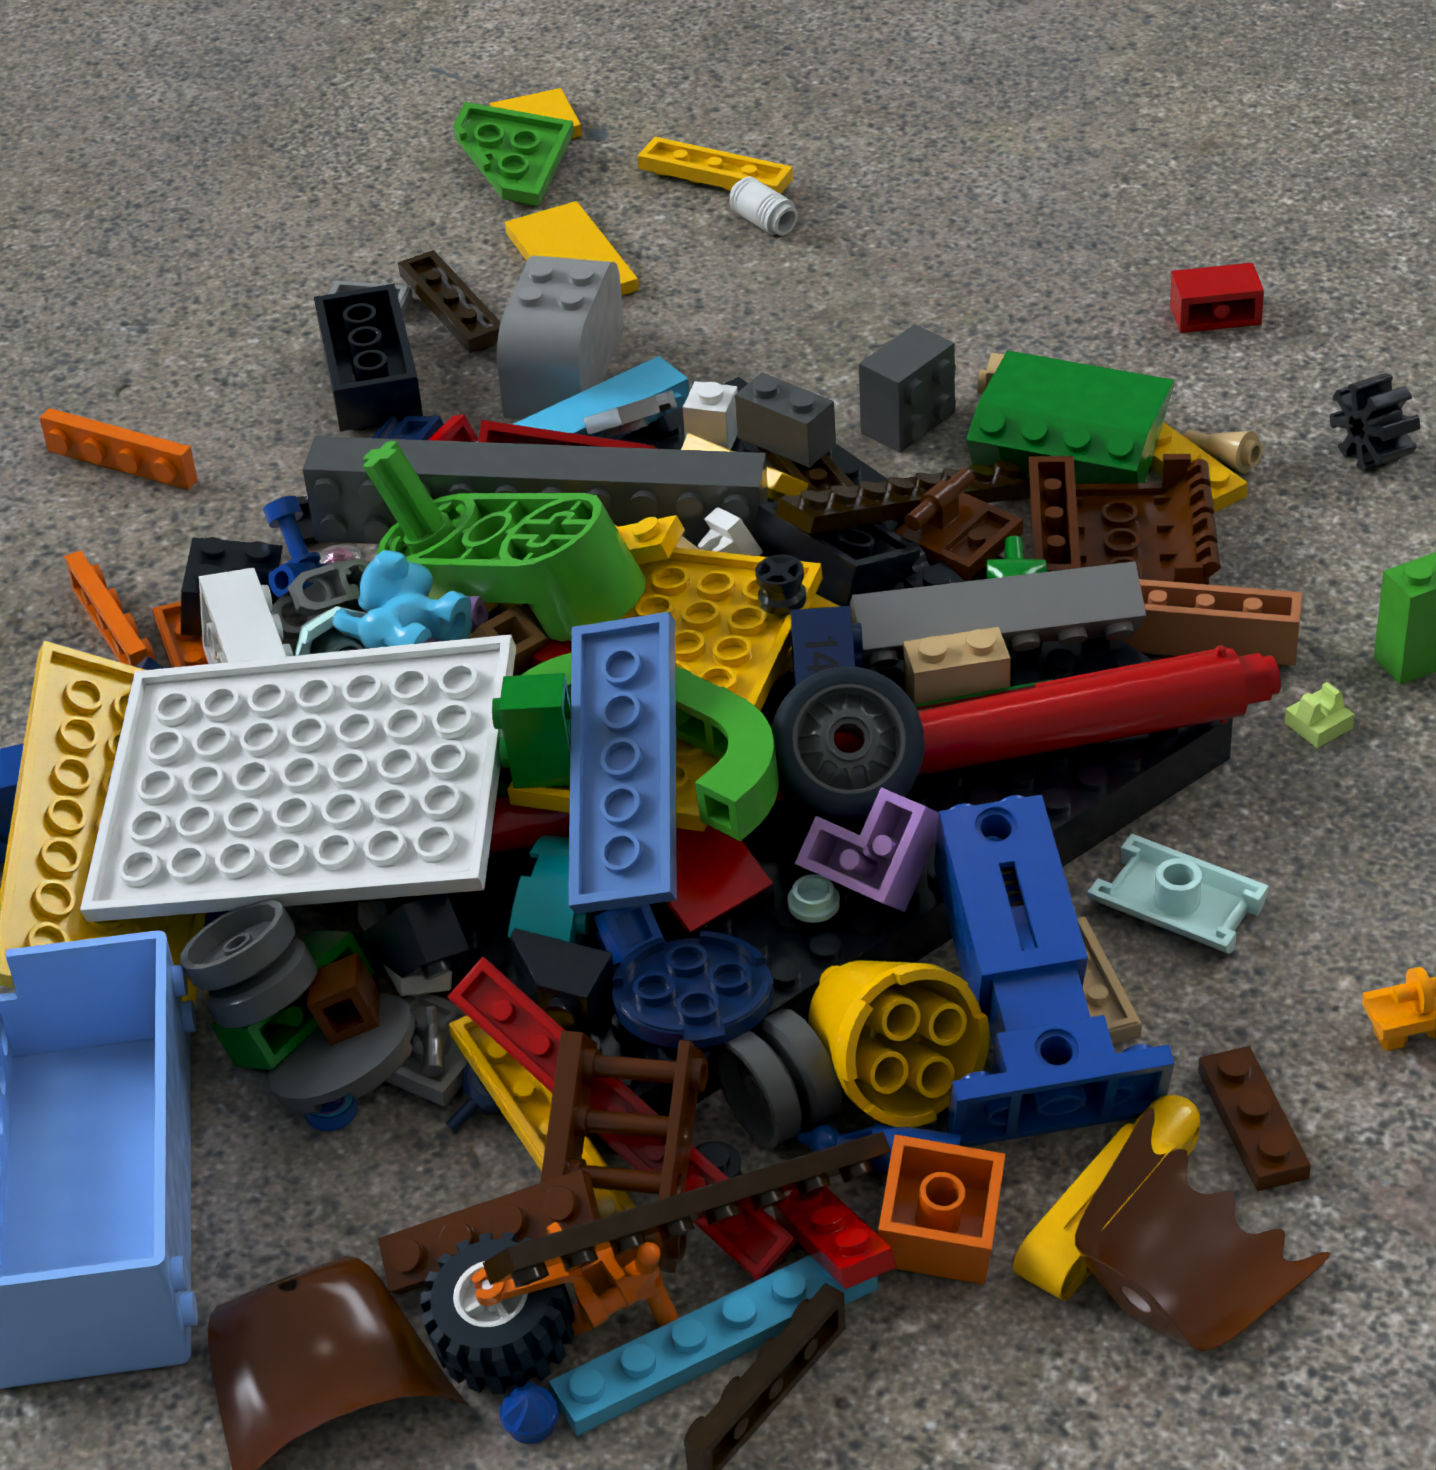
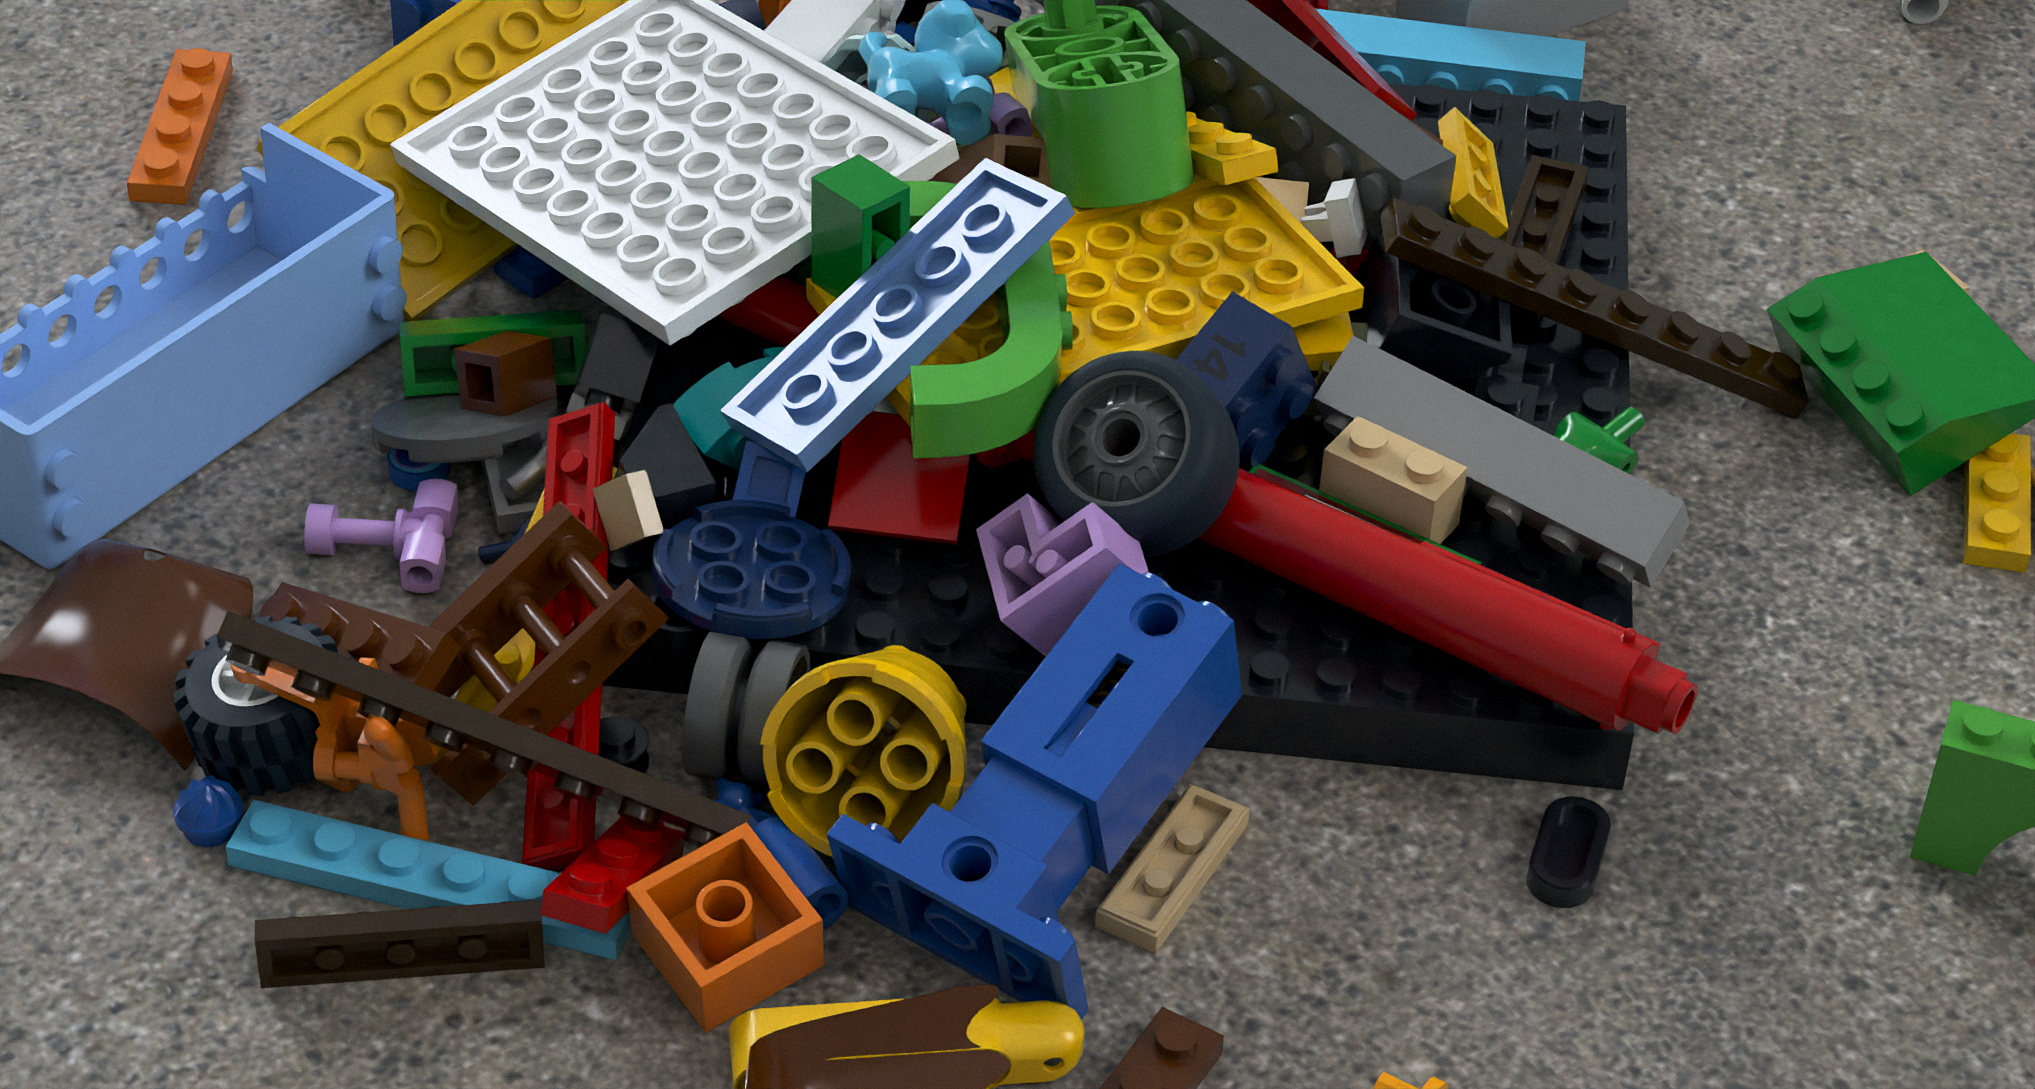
camera: 40 degrees right, 0 degrees up
dark grey wheel [180,899,318,1028] -> none
light grey plate [583,390,677,438] -> none
white brick [683,381,738,450] -> none
dark grey brick [735,372,836,468] -> none
black wheel [755,555,807,615] -> none
light aqua plate [788,875,840,923] -> none
dark grey brick [859,324,956,453] -> none
reddish brown plate [894,468,1023,581] -> none
reddish brown slope [1028,454,1221,585] -> none
light aqua piece [1087,833,1269,954] -> none
nougat brick [1122,579,1302,666] -> none
yellowish green tile [1284,682,1355,748] -> none
none -> lavender bar [304,479,458,593]
none -> tan tile [593,470,663,551]
none -> black tile [1526,796,1611,908]

